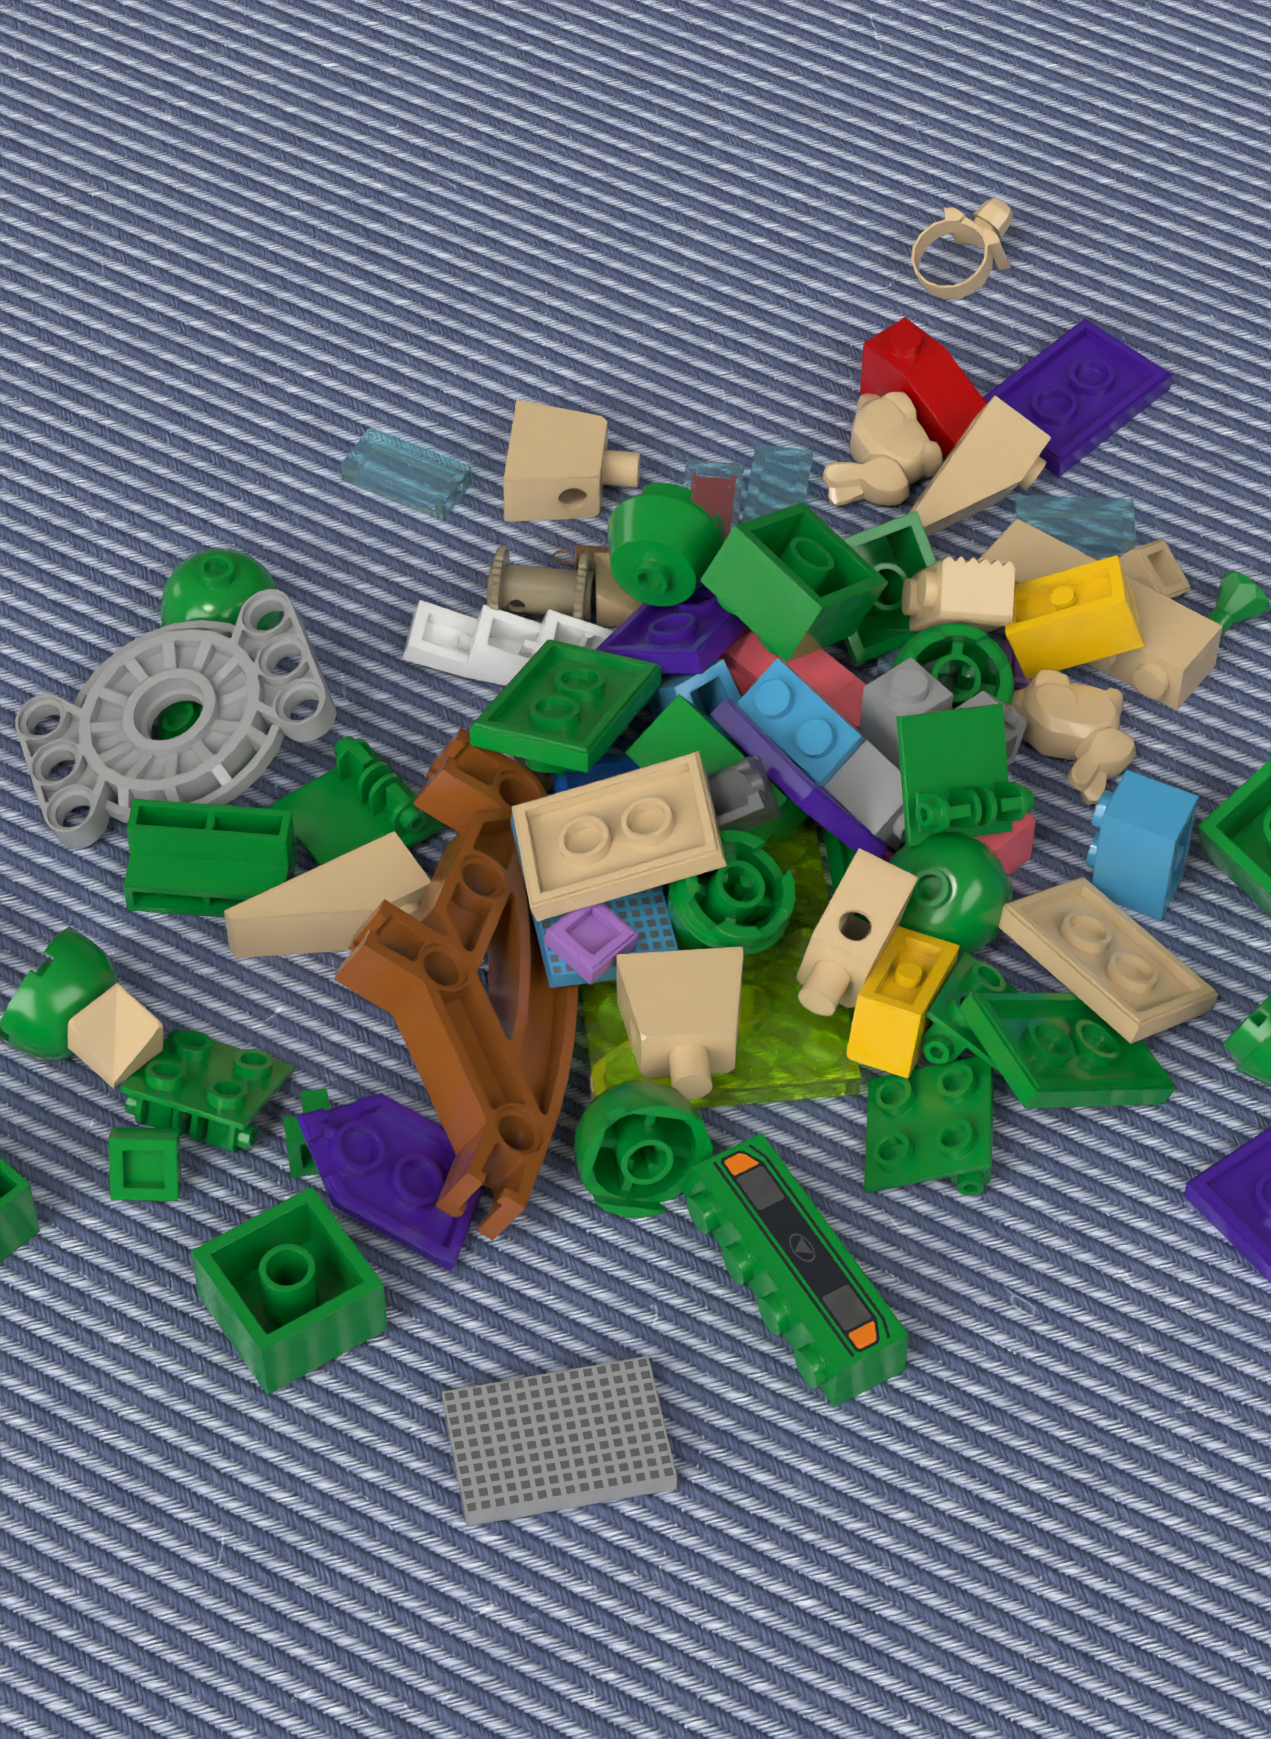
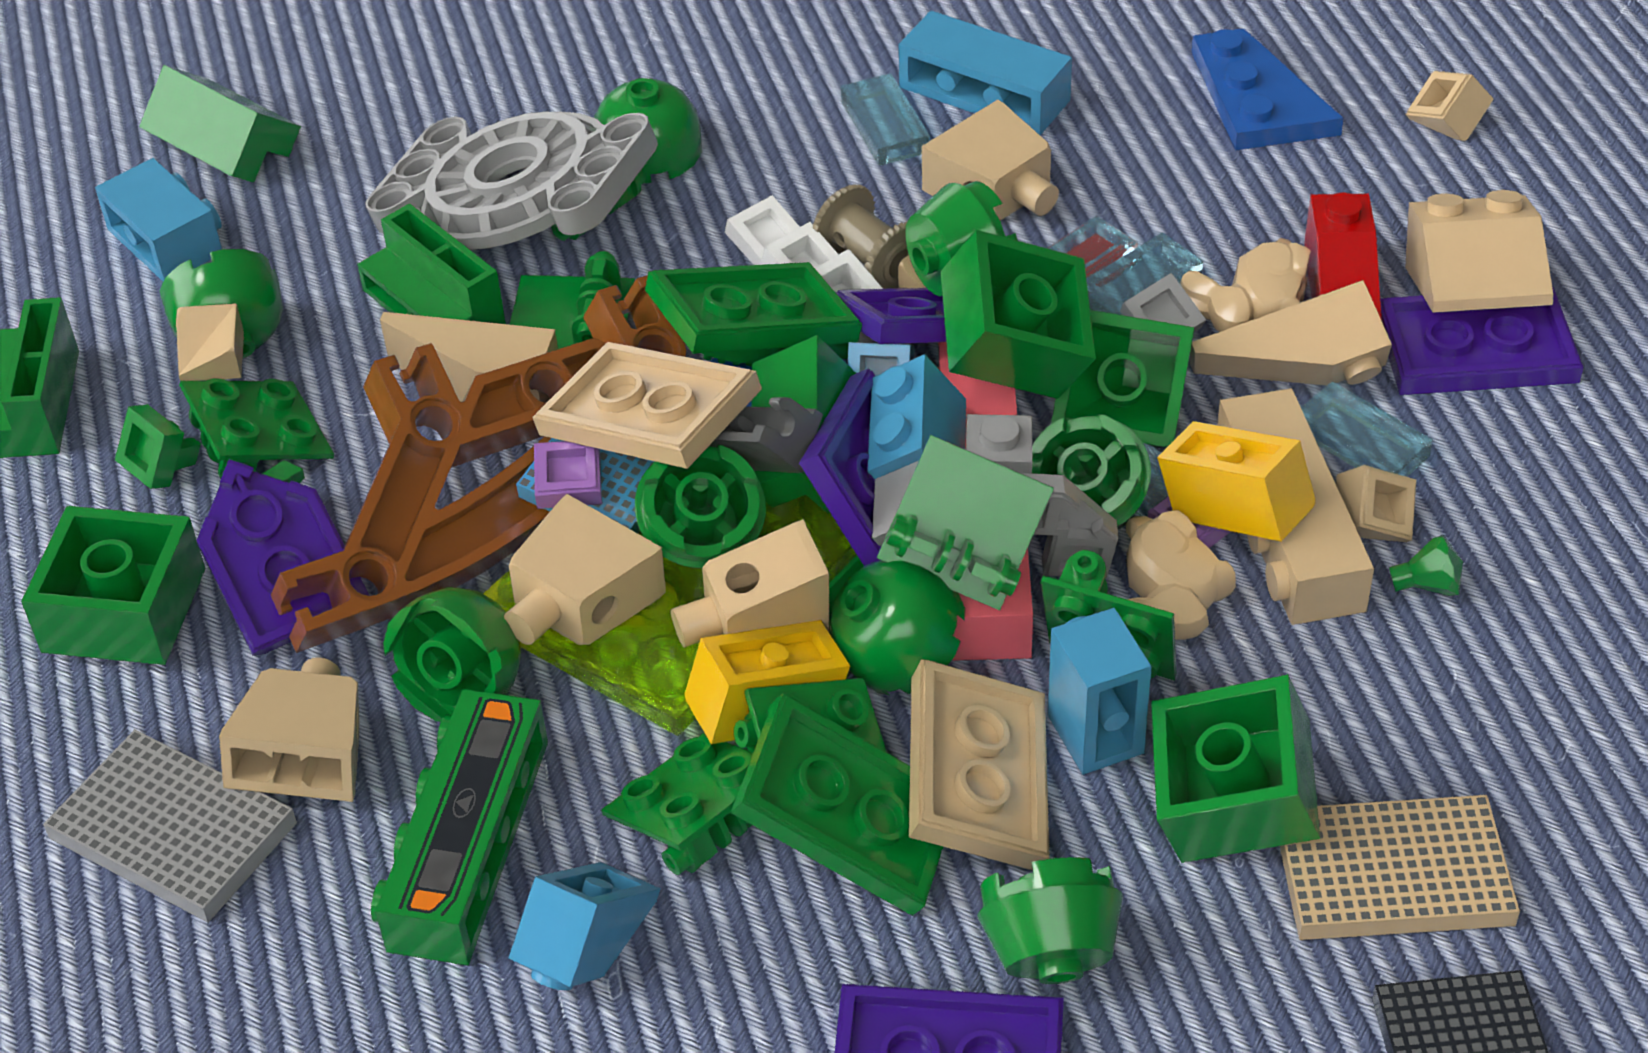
camera: 45 degrees right, 5 degrees down
tan brick [902,555,1015,633] -> none
tan piece [911,197,1013,299] -> none
none -> tan torso [219,657,359,802]
none -> dark azure slope [508,862,661,991]
none -> dark azure brick [898,10,1072,135]
none -> green hinge [1041,550,1177,681]
none -> light grey plate [1120,273,1206,332]
none -> blue wing [1191,28,1344,151]
none -> tan slope [1405,190,1553,312]
none -> tan slope [1406,71,1494,141]

